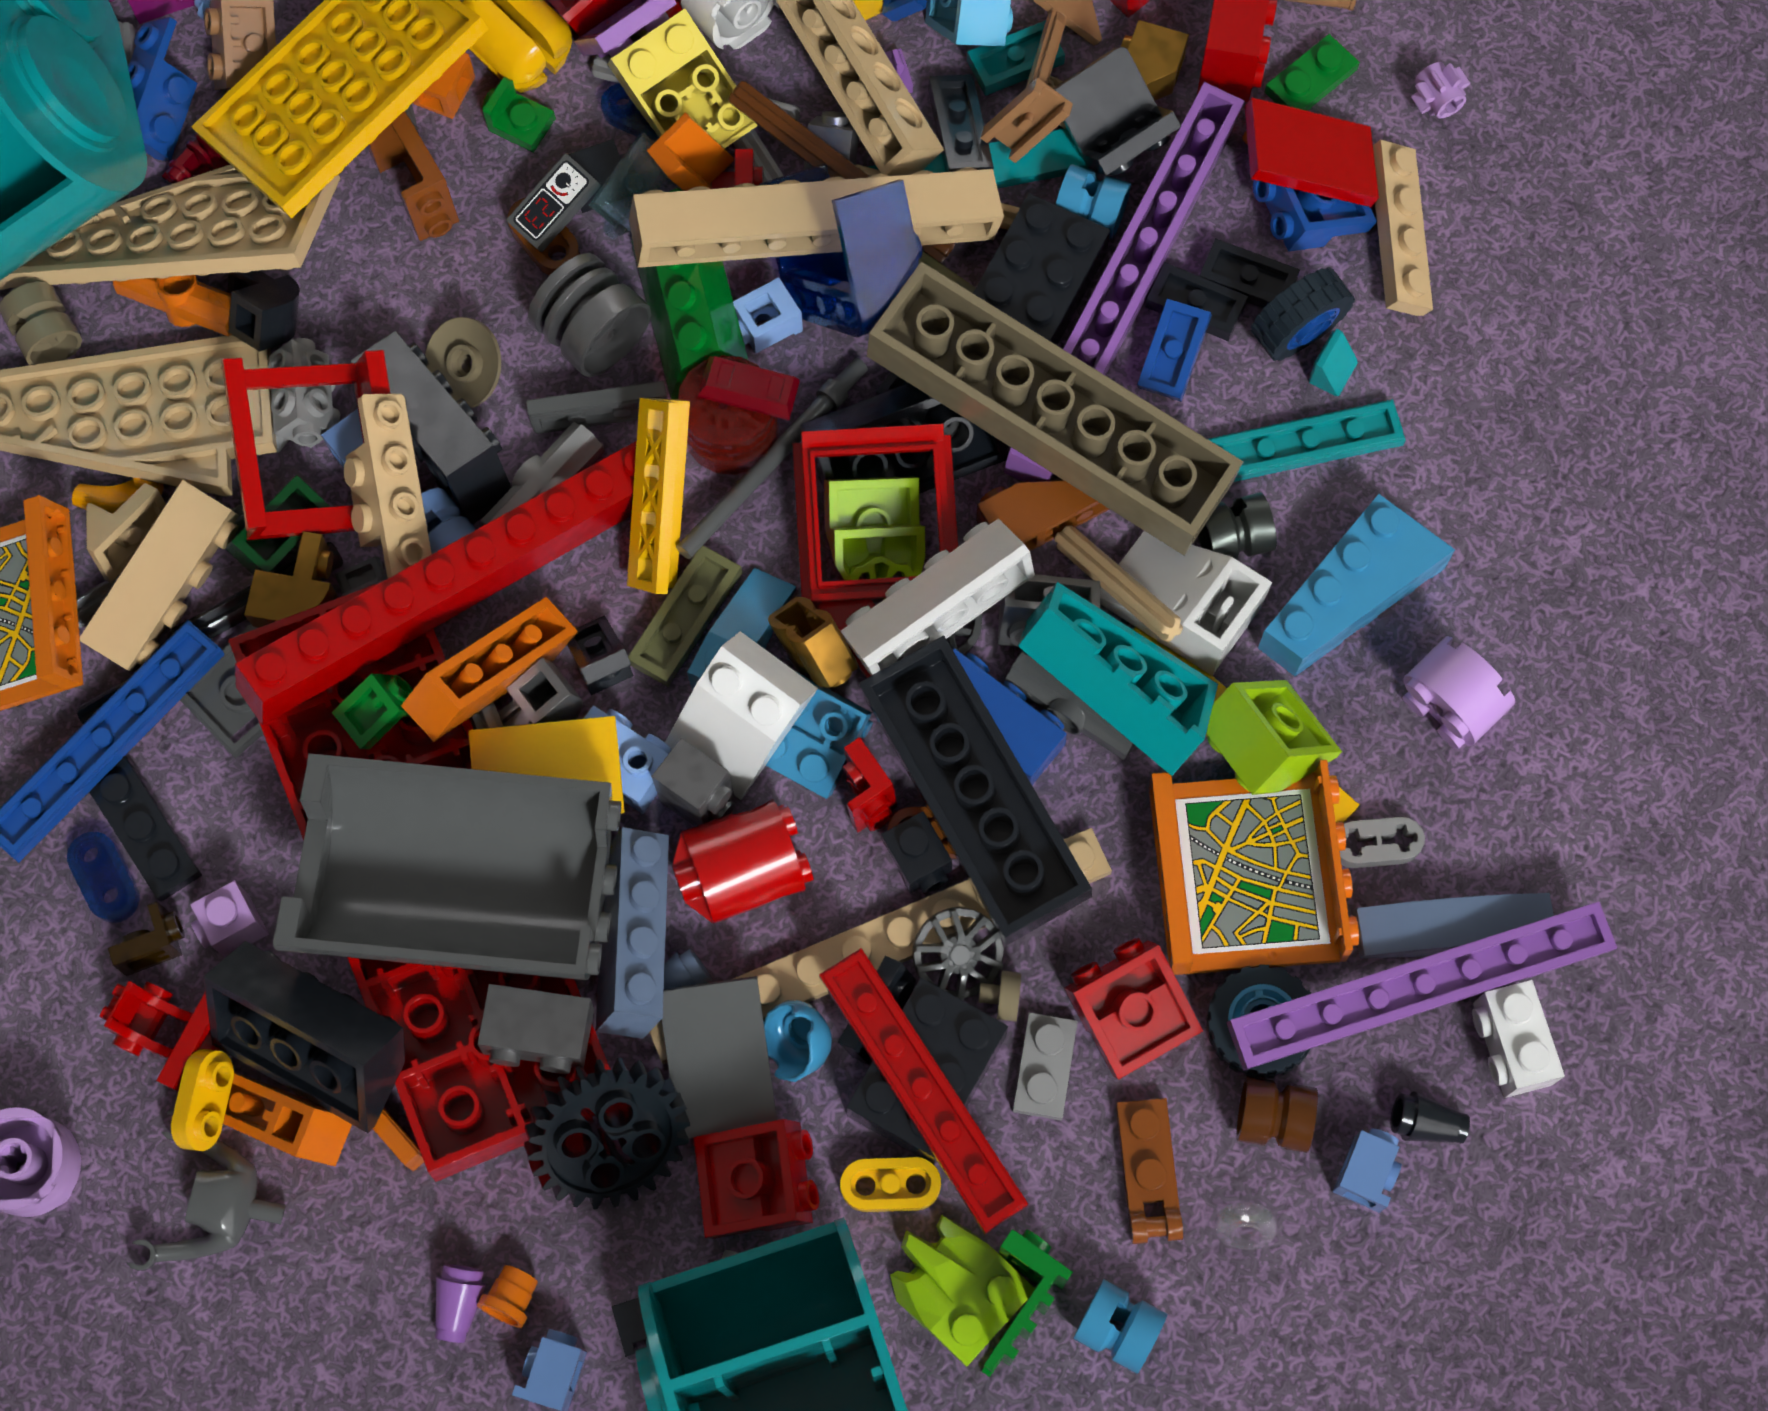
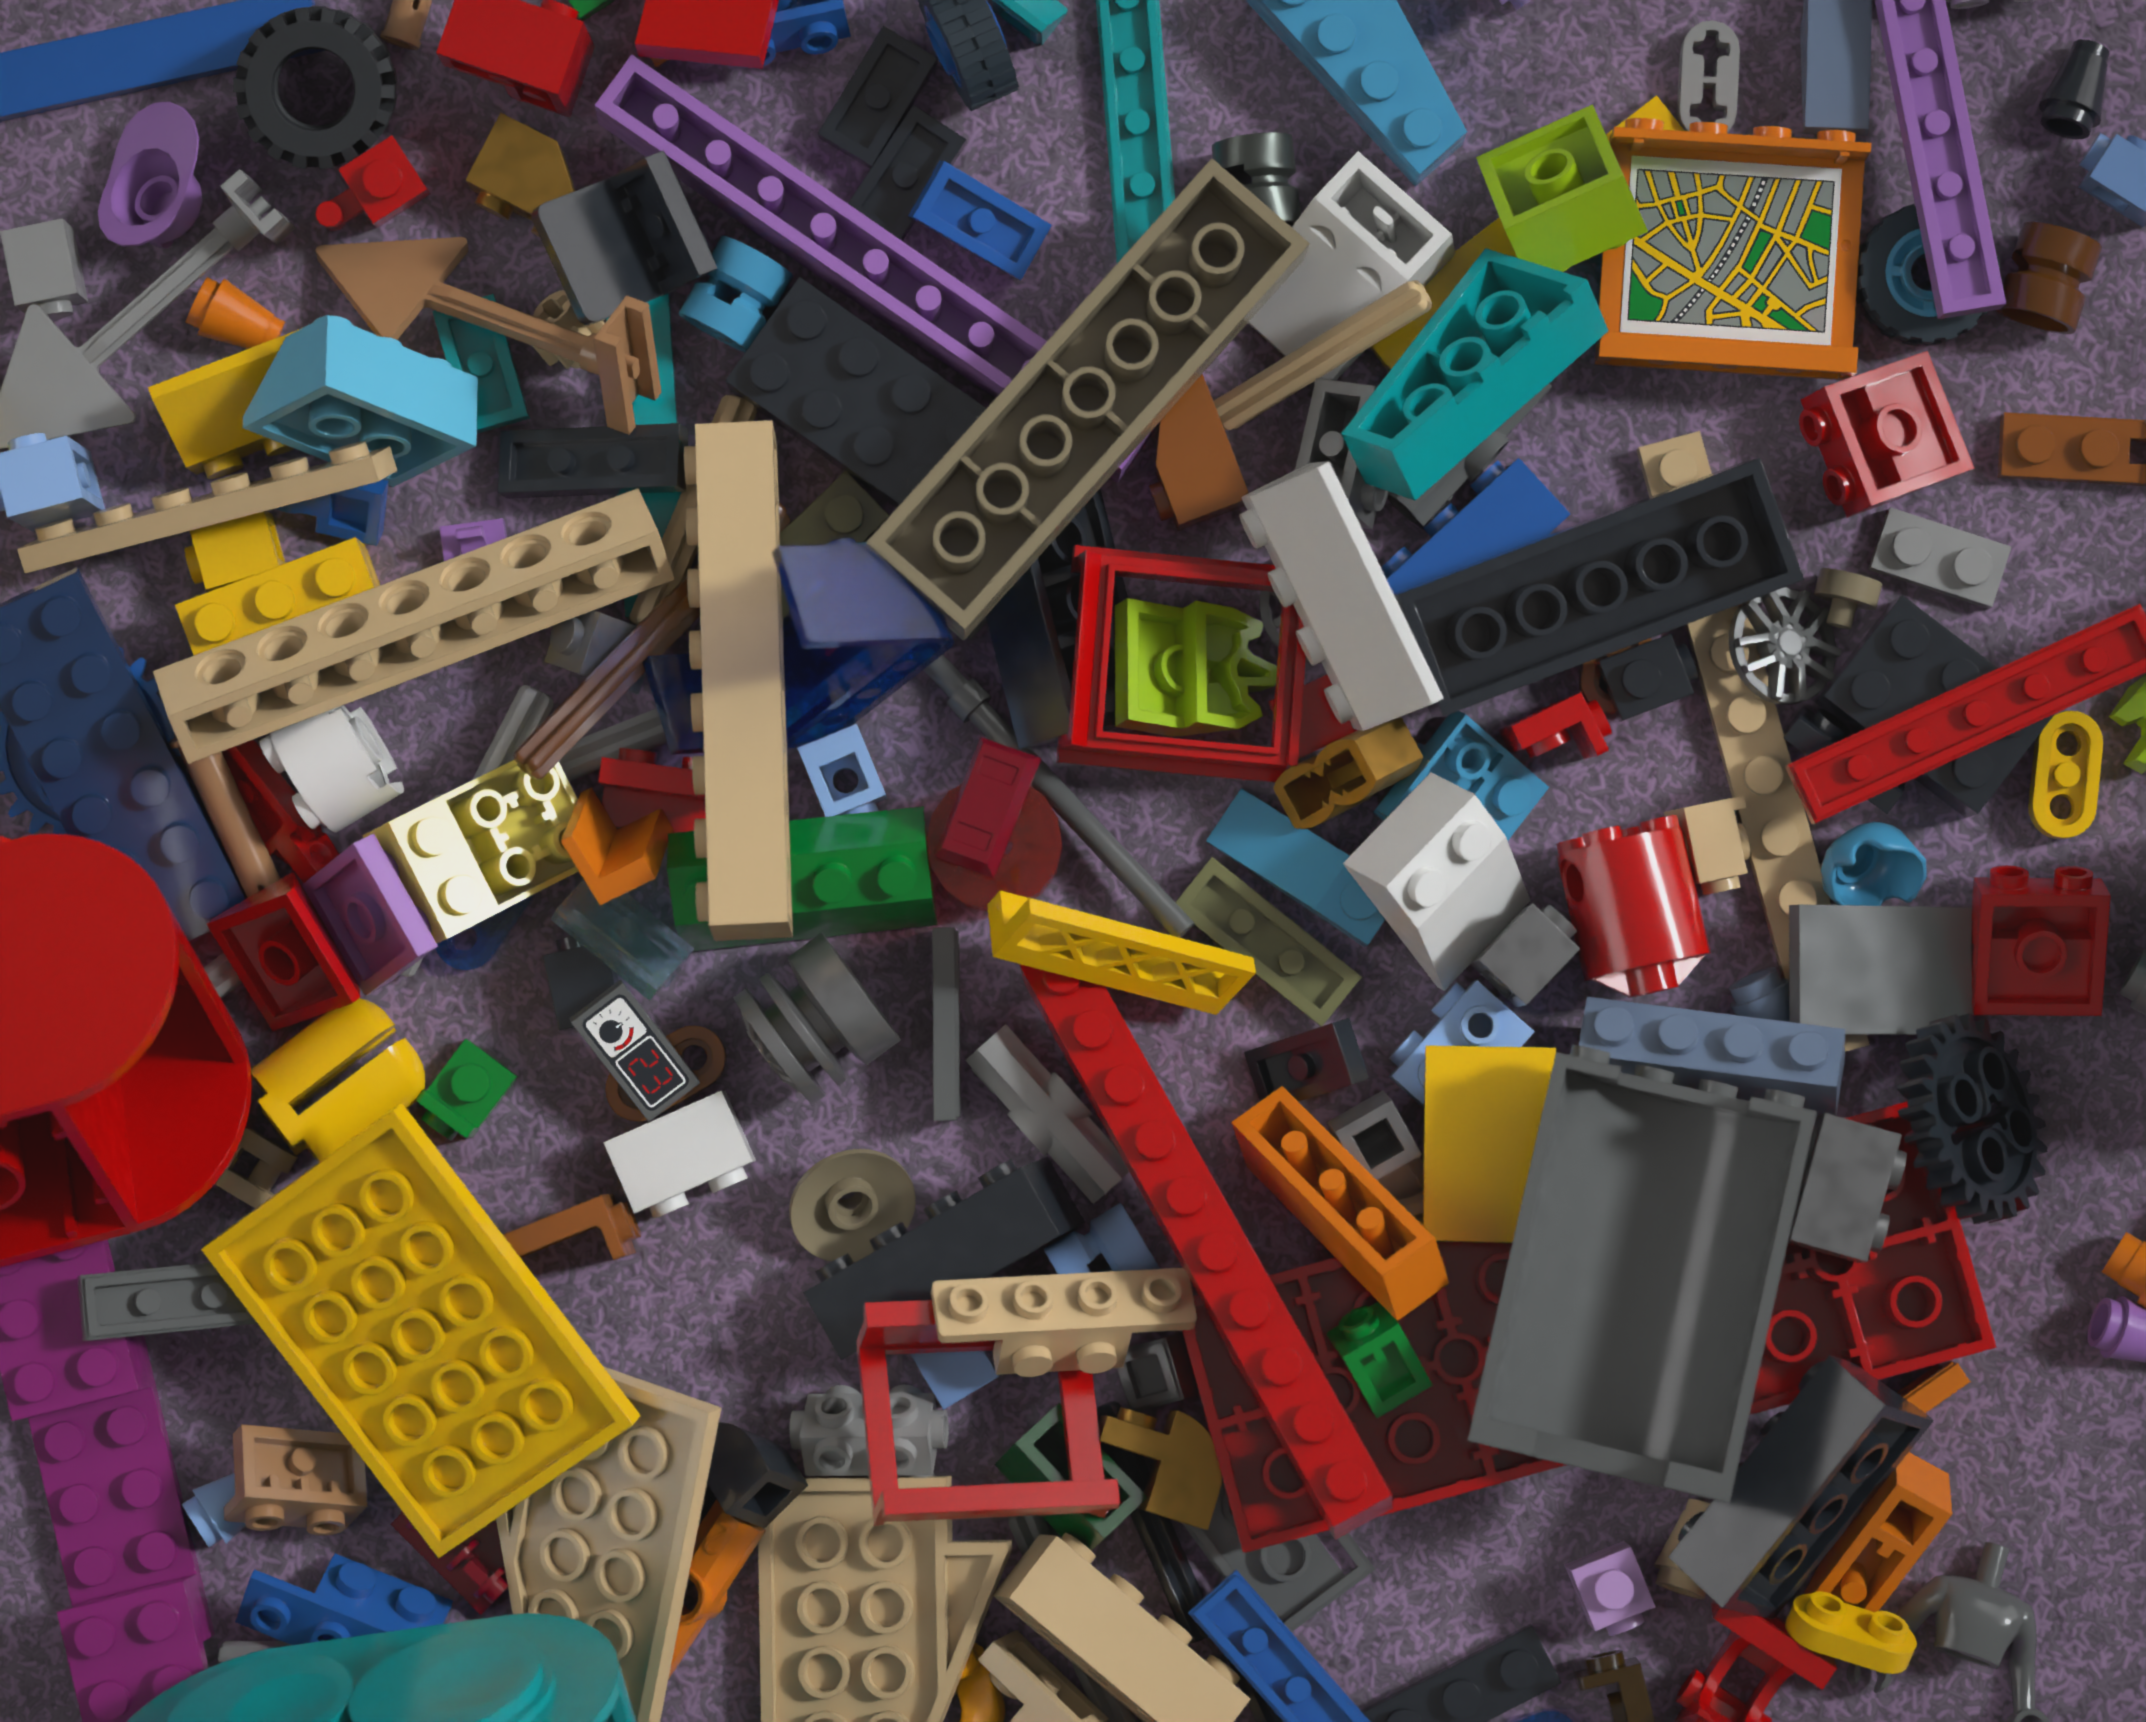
camera: 80 degrees left, 15 degrees up
none -> white brick [603,1091,756,1219]
none -> tan brick [1664,795,1750,895]

